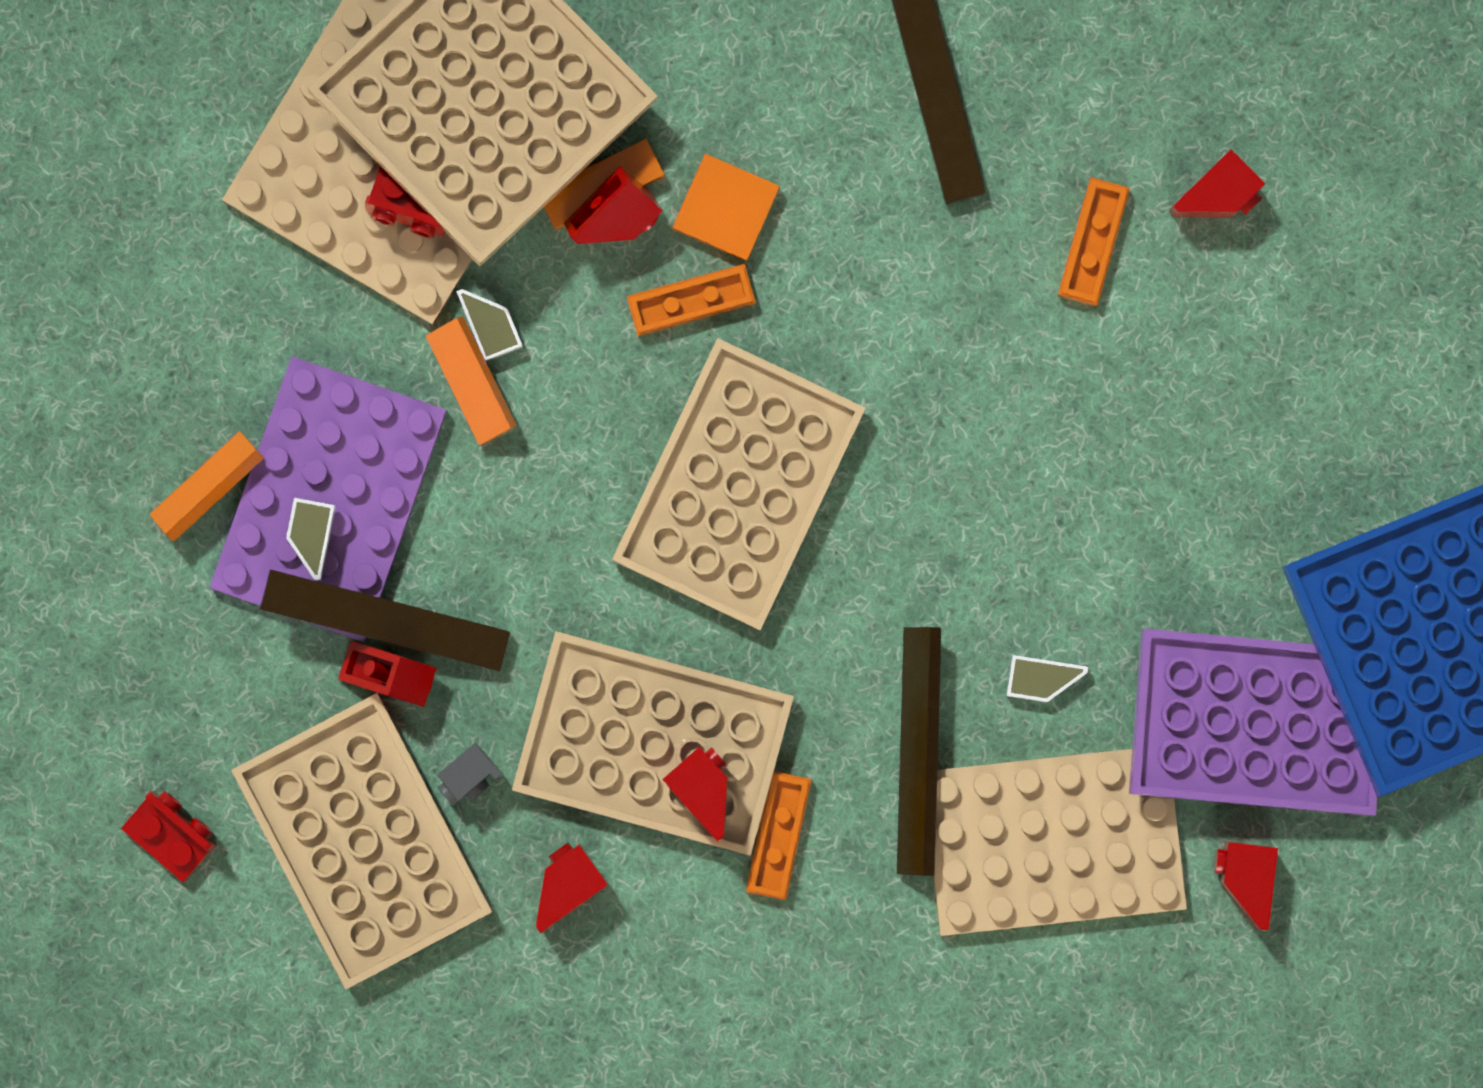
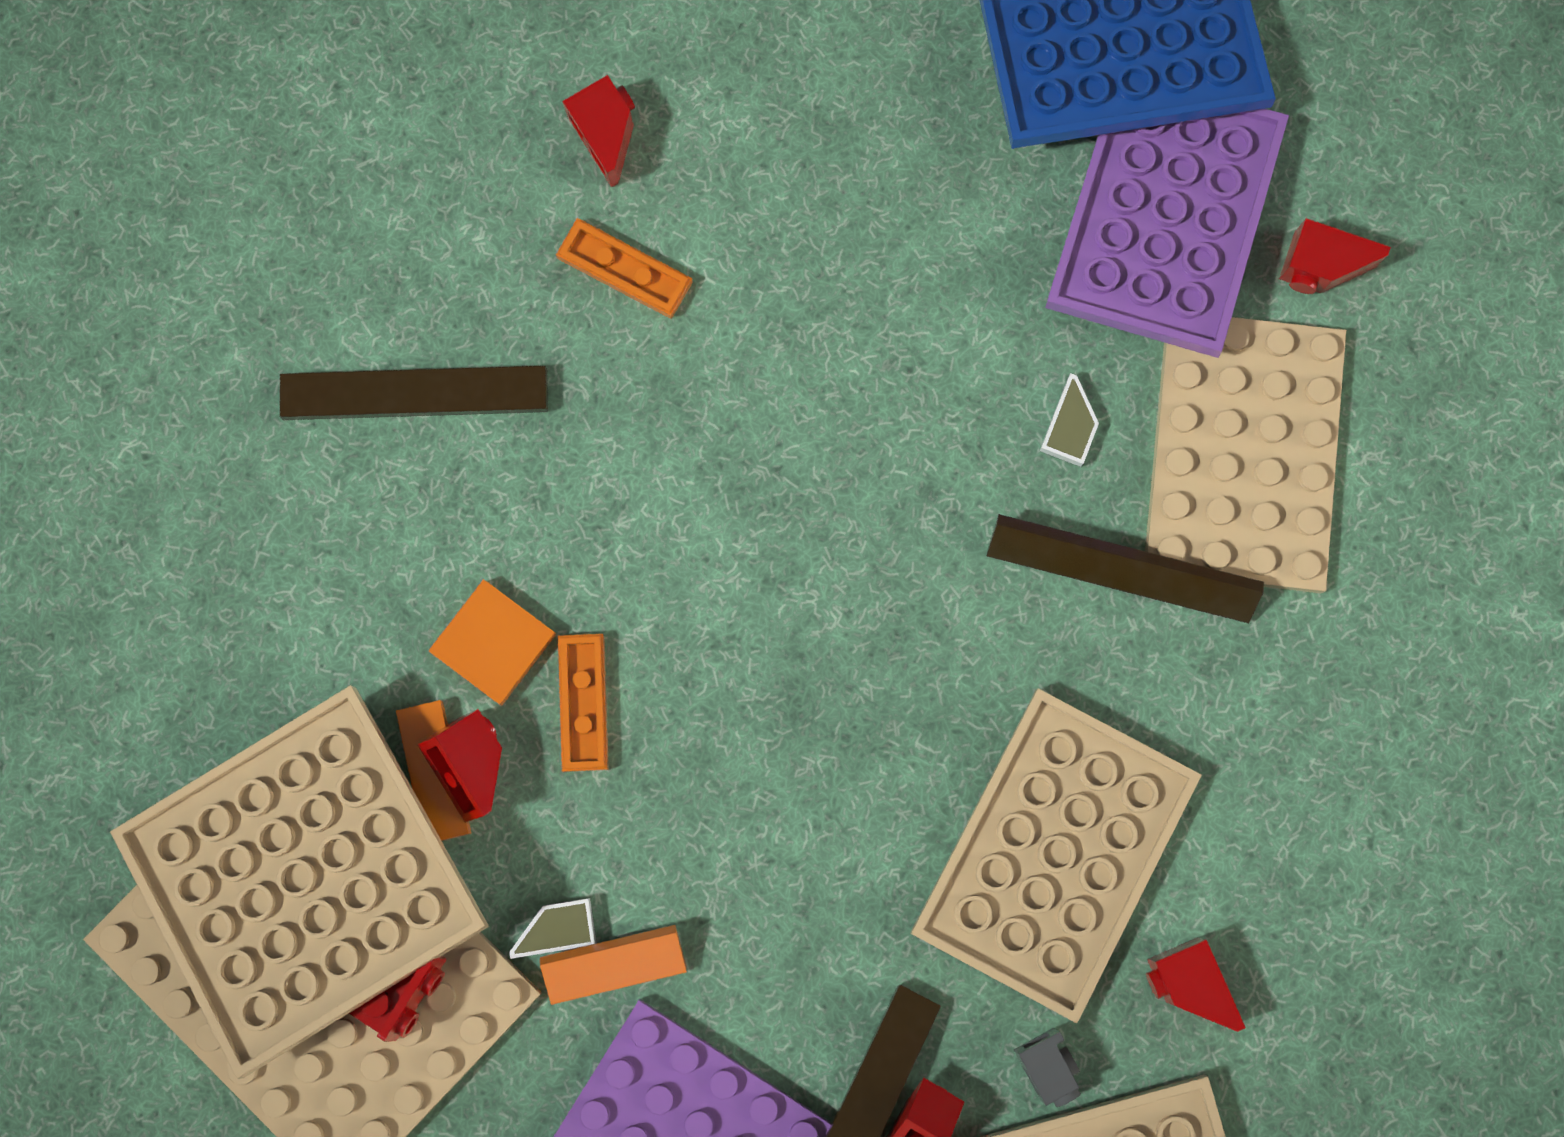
camera: 75 degrees left, 5 degrees down
tan plate [612,338,866,631] -> none
red slope [662,746,728,842] -> none
orange tile [746,771,812,900] -> none

